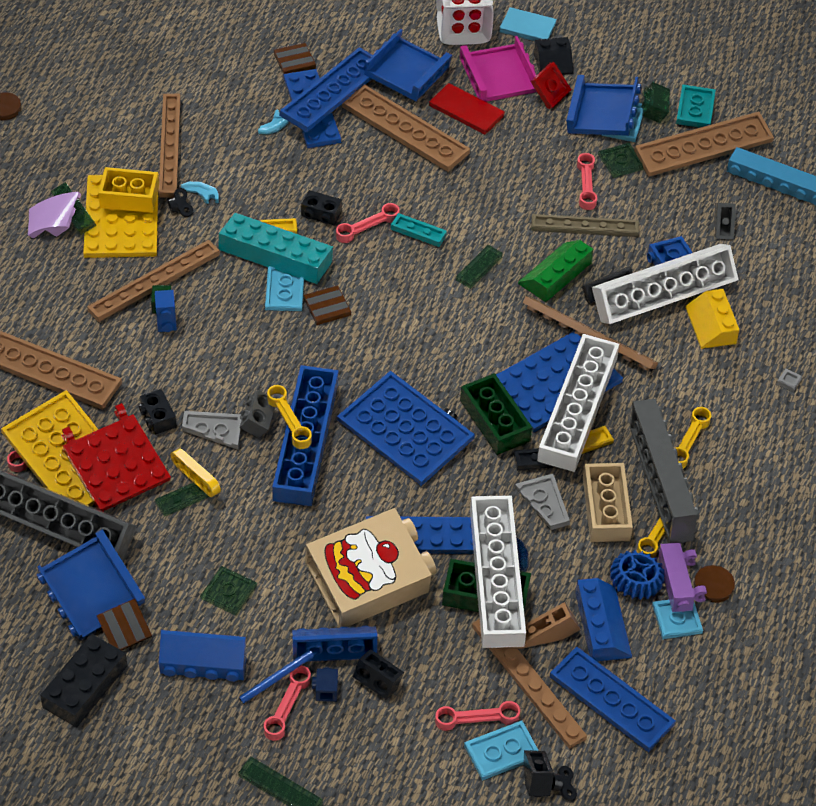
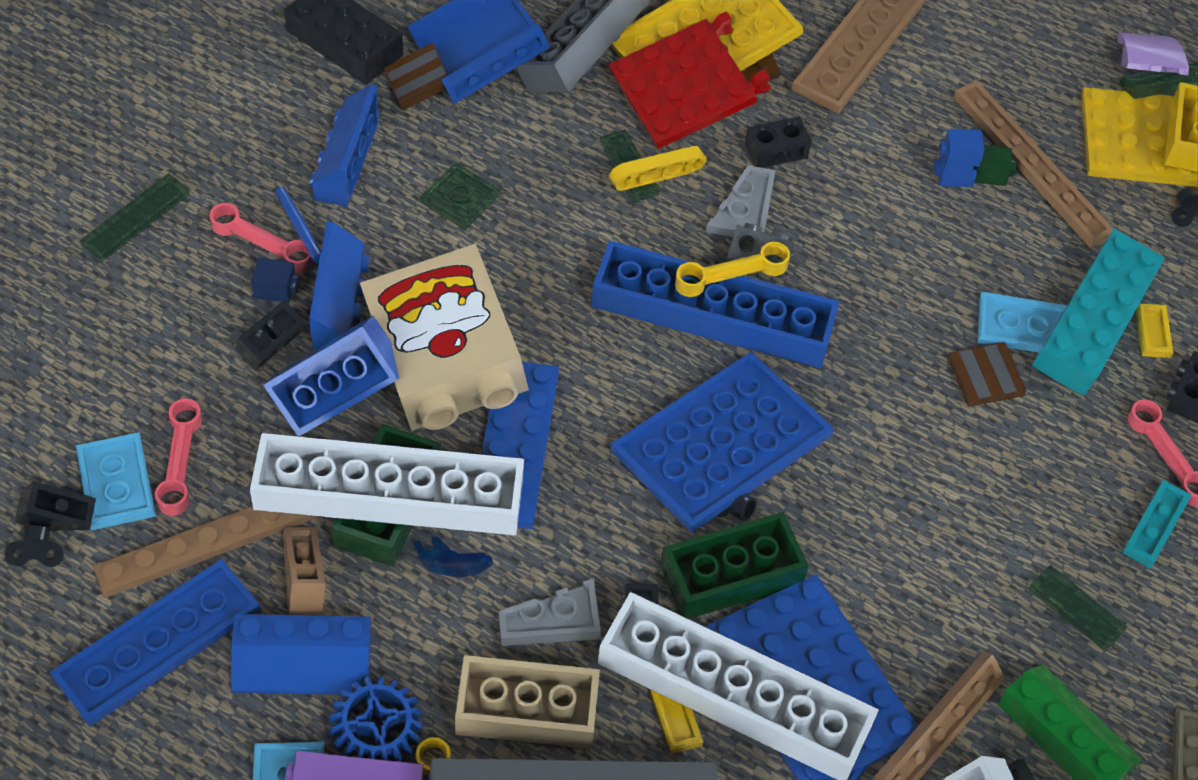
camera: 95 degrees right, 5 degrees up
none -> blue slope [263,315,399,437]

